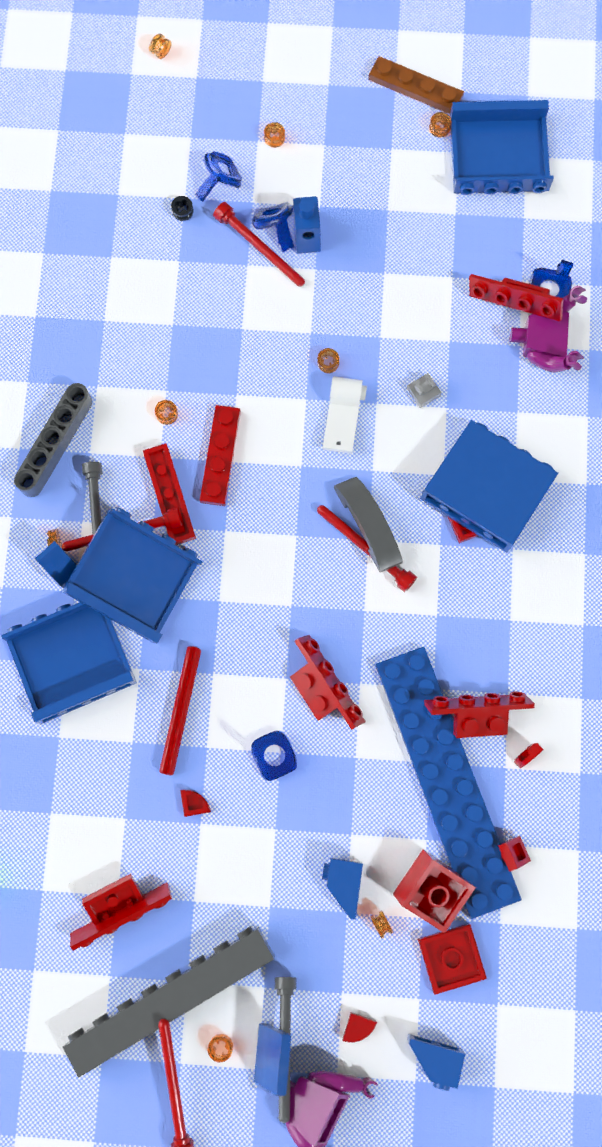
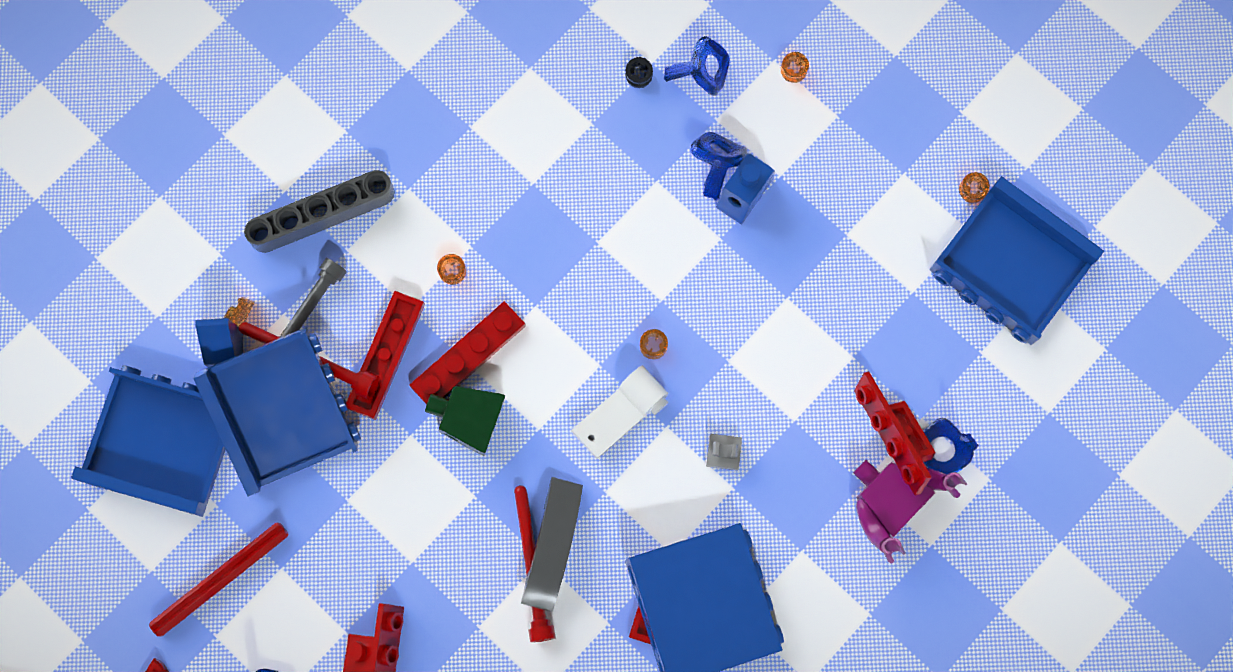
camera: 35 degrees right, 0 degrees up
red piece [213,201,305,287] -> none
dark orange plate [368,56,464,114] -> none
none -> dark green torso [425,386,506,456]

